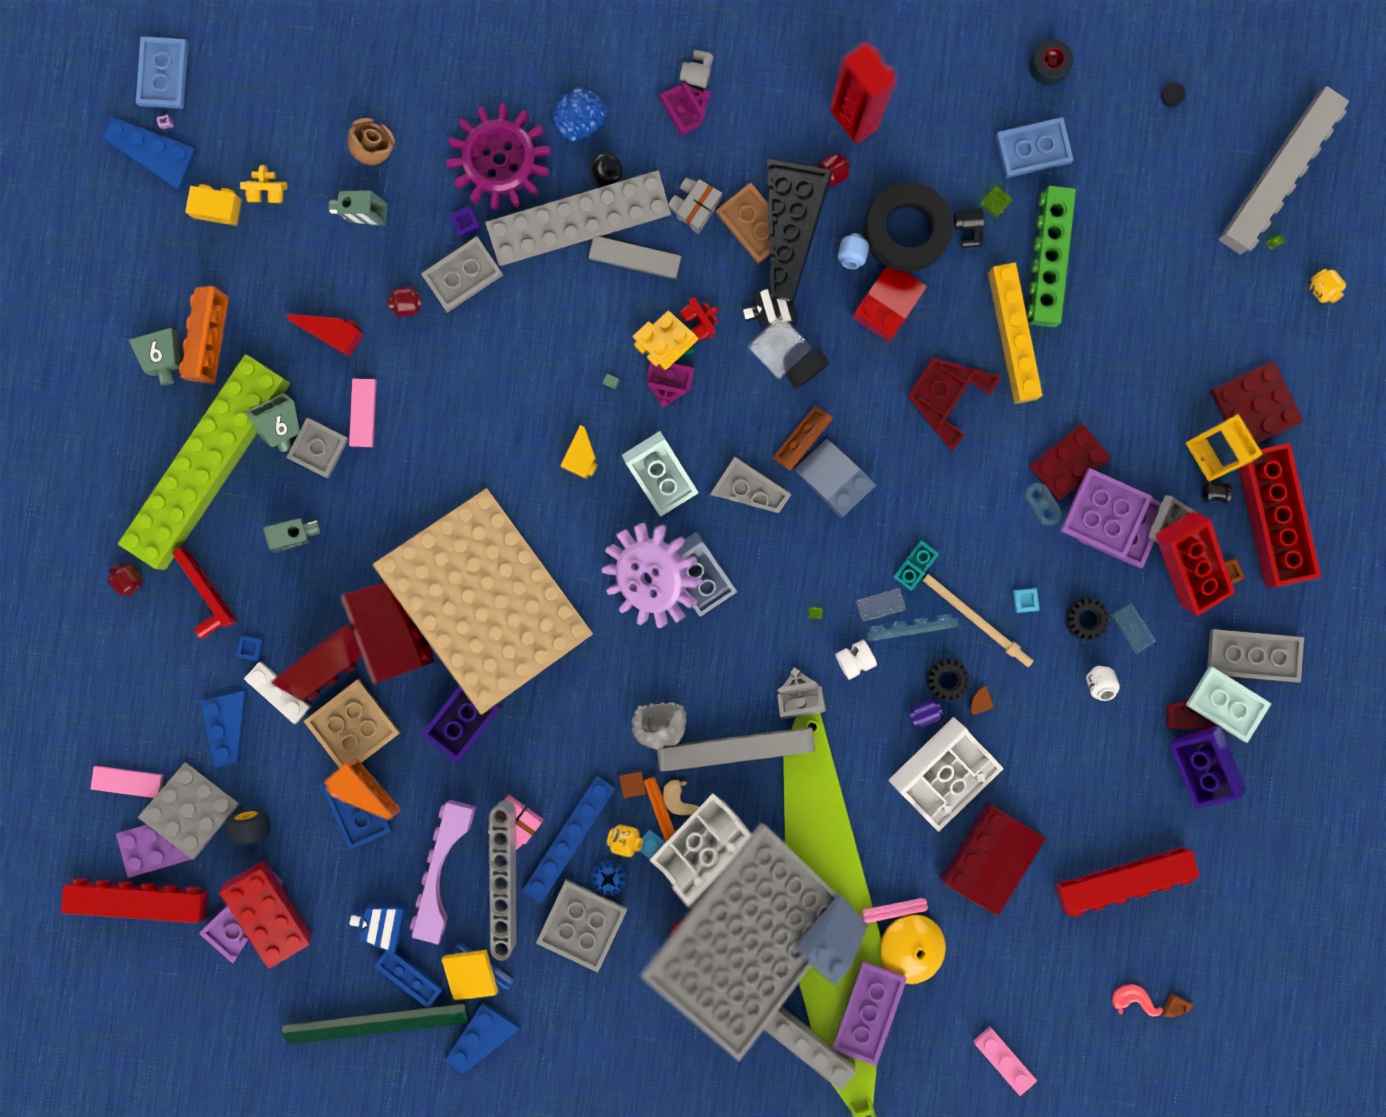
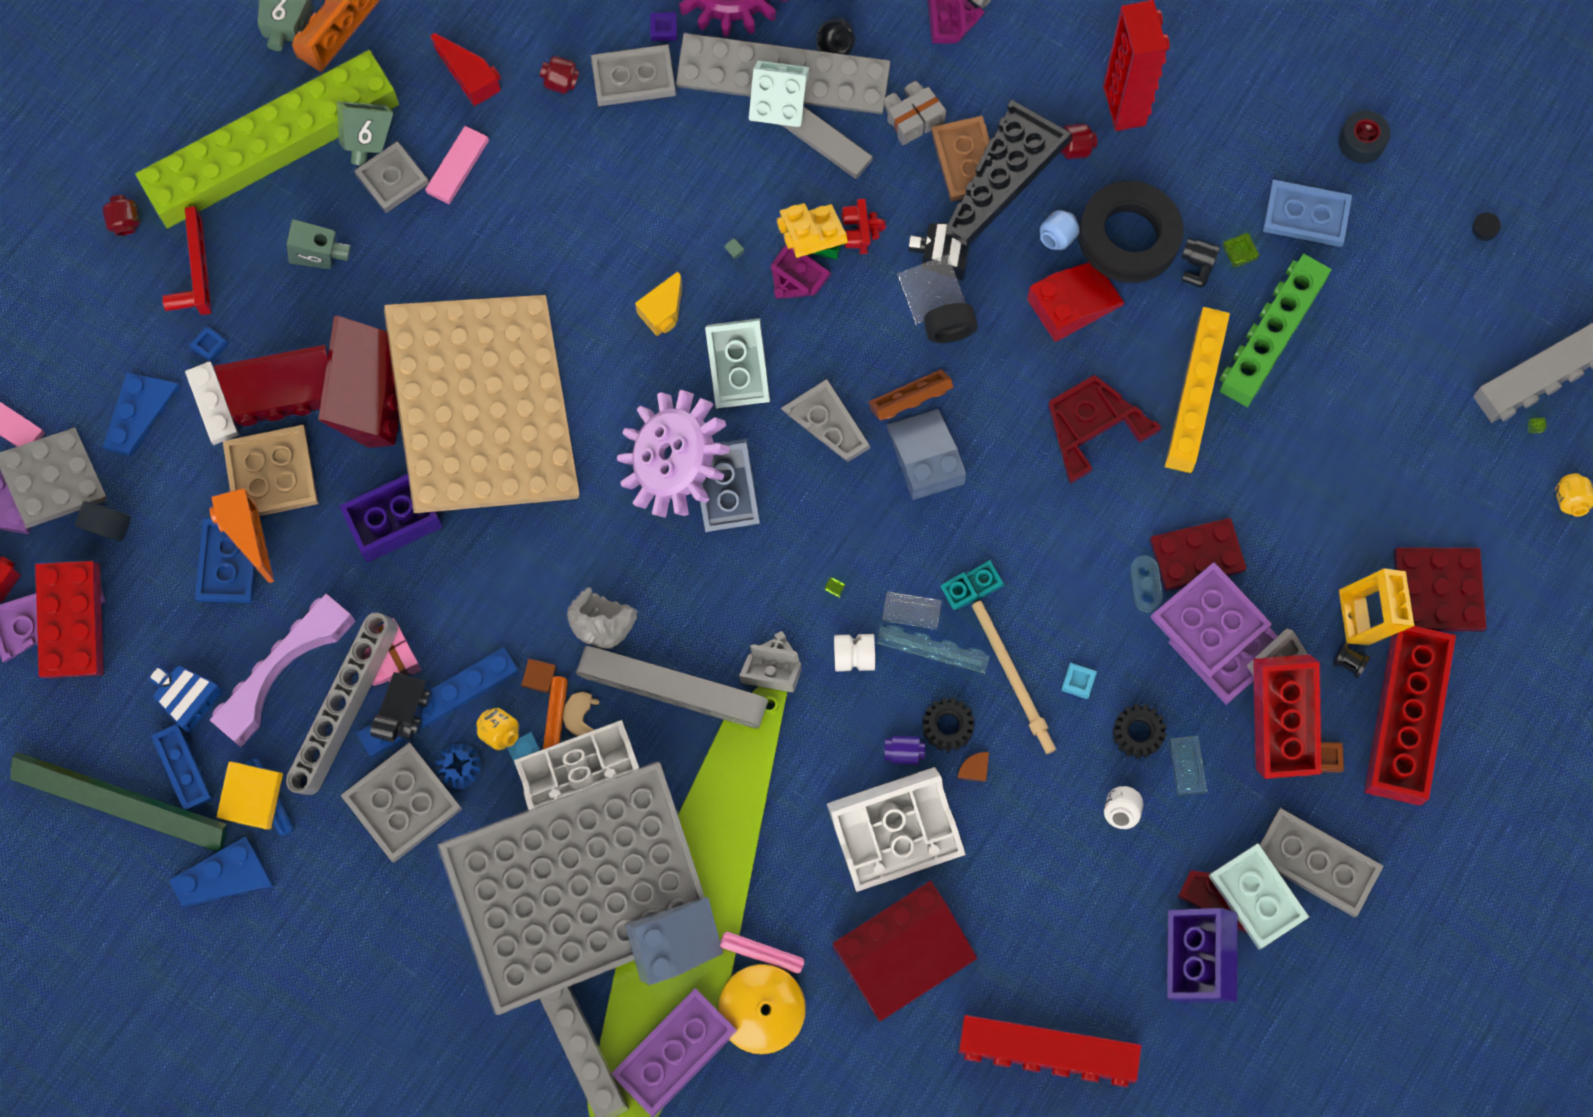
camera: 25 degrees right, 15 degrees down
none -> black hinge [370,672,432,742]
none -> light aqua bracket [749,60,810,127]

